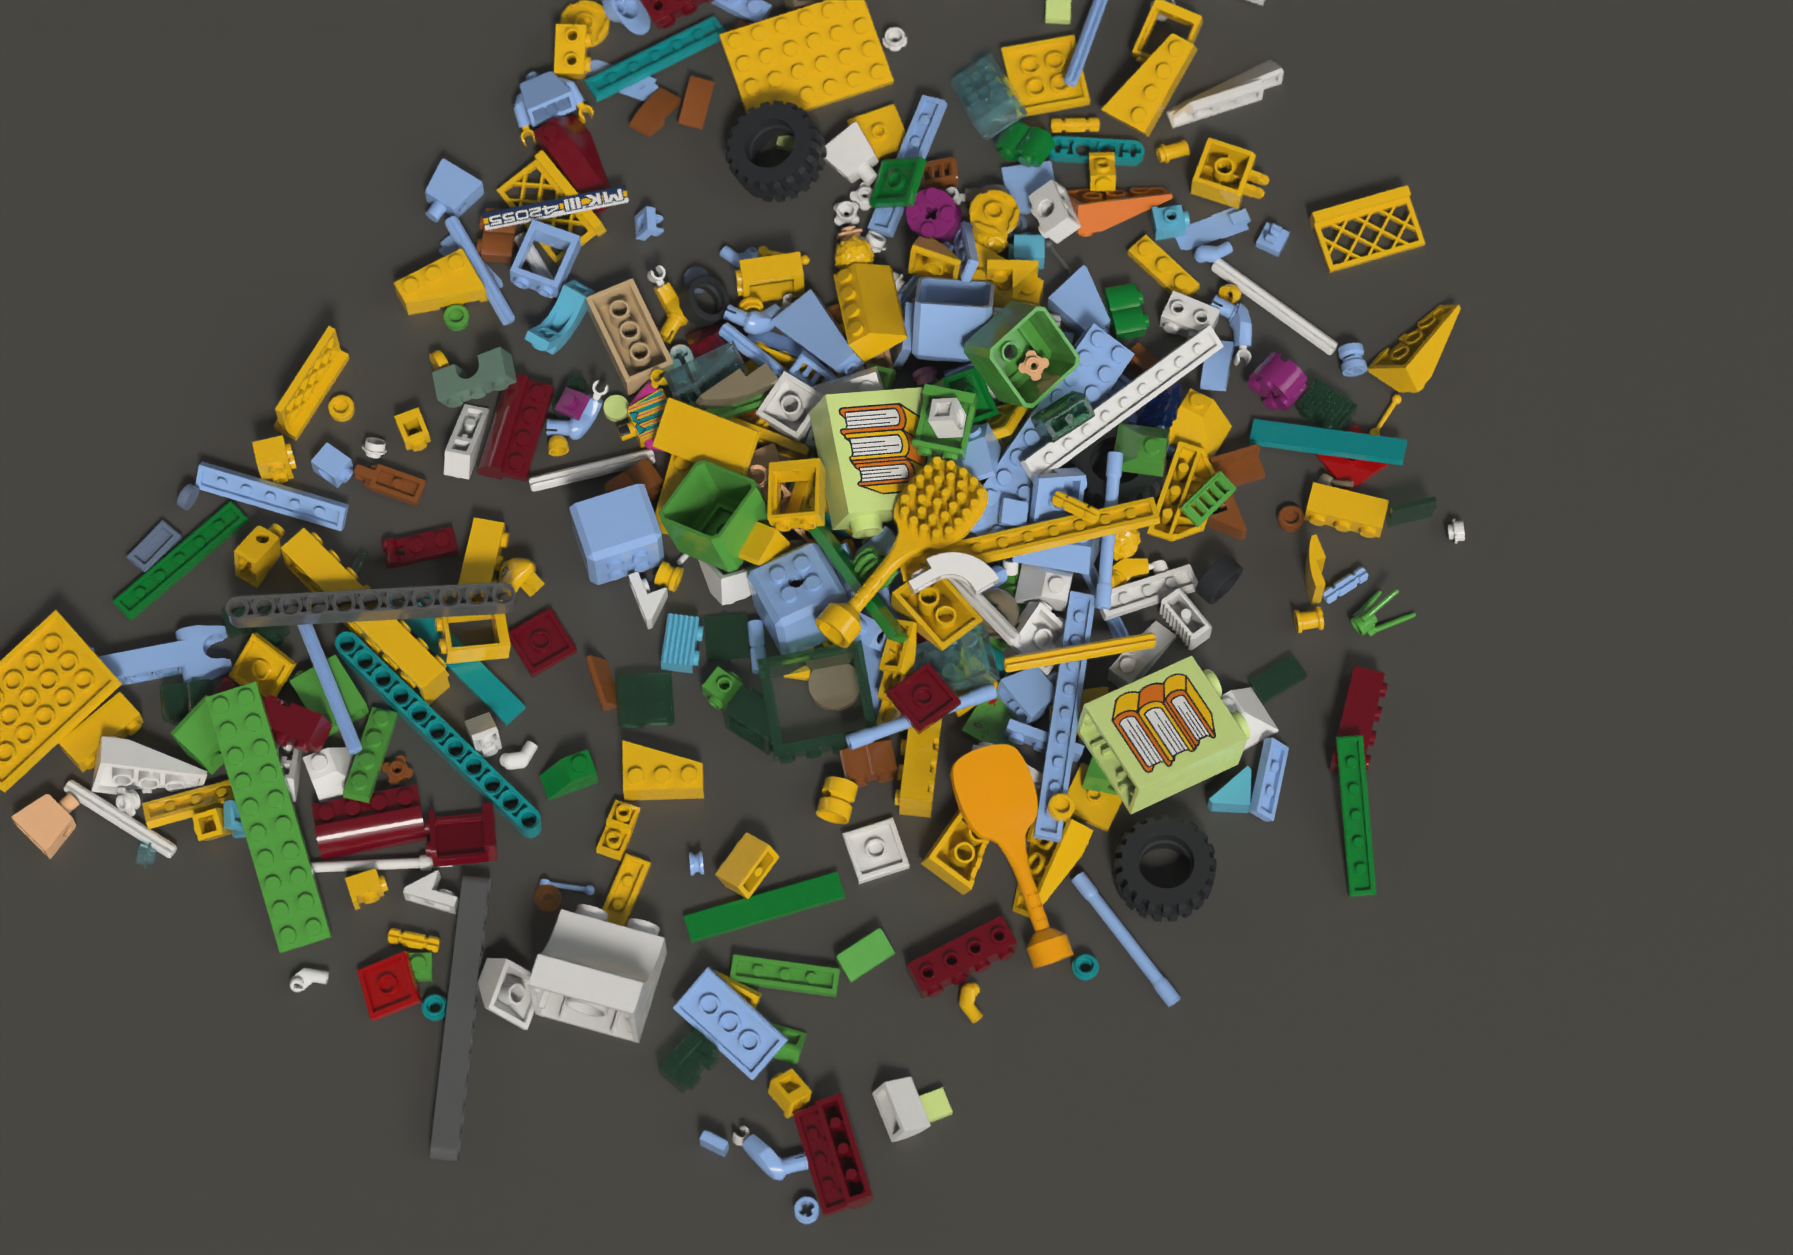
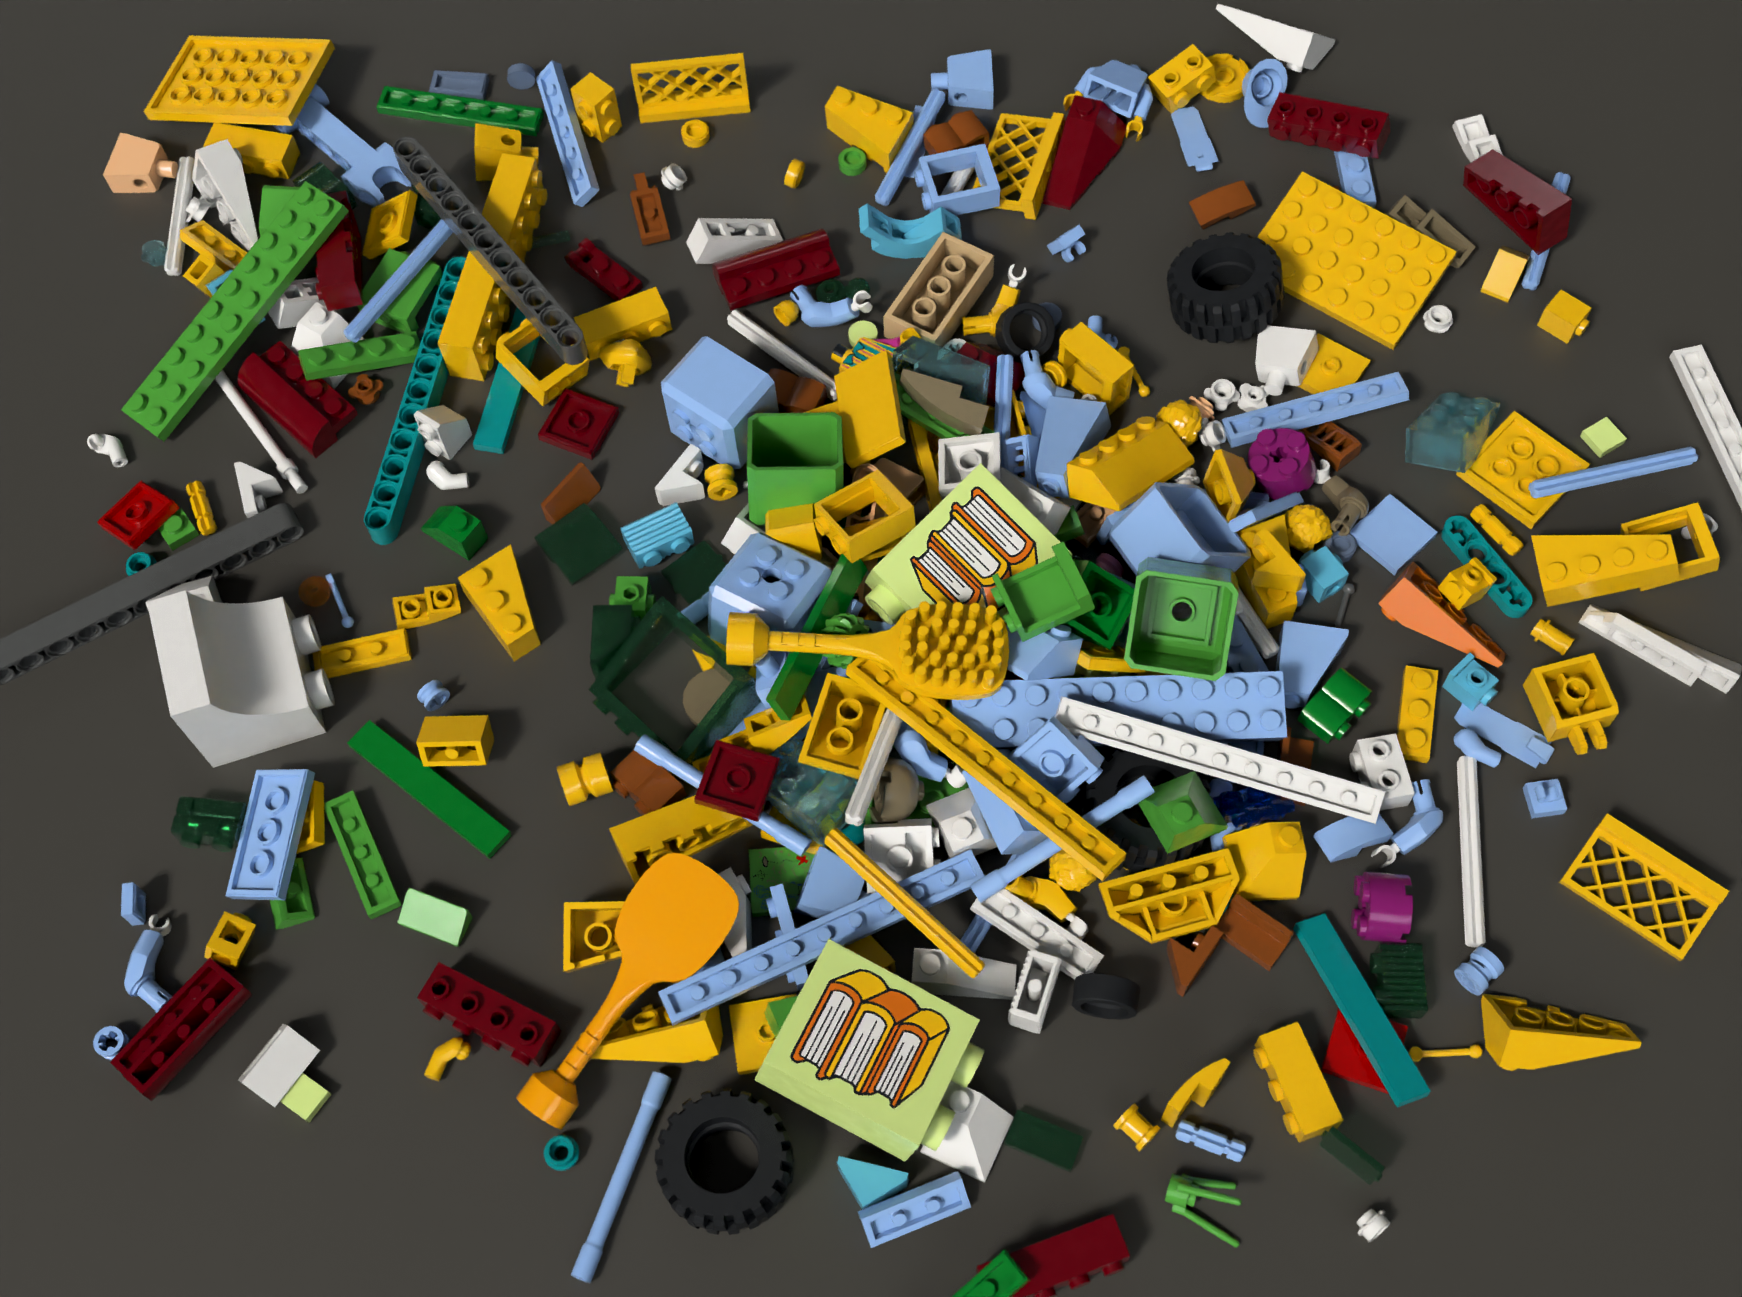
camera: 60 degrees right, 5 degrees down
light blue brick [311,443,354,488] -> none
yellow brick [345,868,388,910] -> none
yellow brick [394,408,431,452] -> none
dark red panel [424,802,498,867] -> none
sand green arch [432,347,517,408] -> none
sticker [482,185,629,230] -> none
magenta plate [554,387,590,421] -> none
teal tile [584,16,726,102] -> none
dark orange slope [629,87,680,138] -> none
white tile [842,817,910,884] -> none
green tile [869,157,927,209] -> none
white arch [908,552,999,596] -> none
white brick [928,398,967,438] -> none
yellow tile [969,190,1020,238] -> none
green brick [994,121,1055,167] -> none
light blue tile [998,498,1029,528] -> none
light nougat plate [1018,350,1049,381] -> none
white brick [1028,179,1081,244] -> none
clear green brick [1031,390,1095,443] -> none
yellow tile [1047,793,1075,821] -> none
yellow axle [1052,491,1100,524] -> none
bright green slope [1179,471,1236,527] -> none
yellow hinge [1219,284,1241,304] -> none
dark orange tile [1277,505,1304,533] -> none
dark tan hand [1317,474,1354,487] -> none

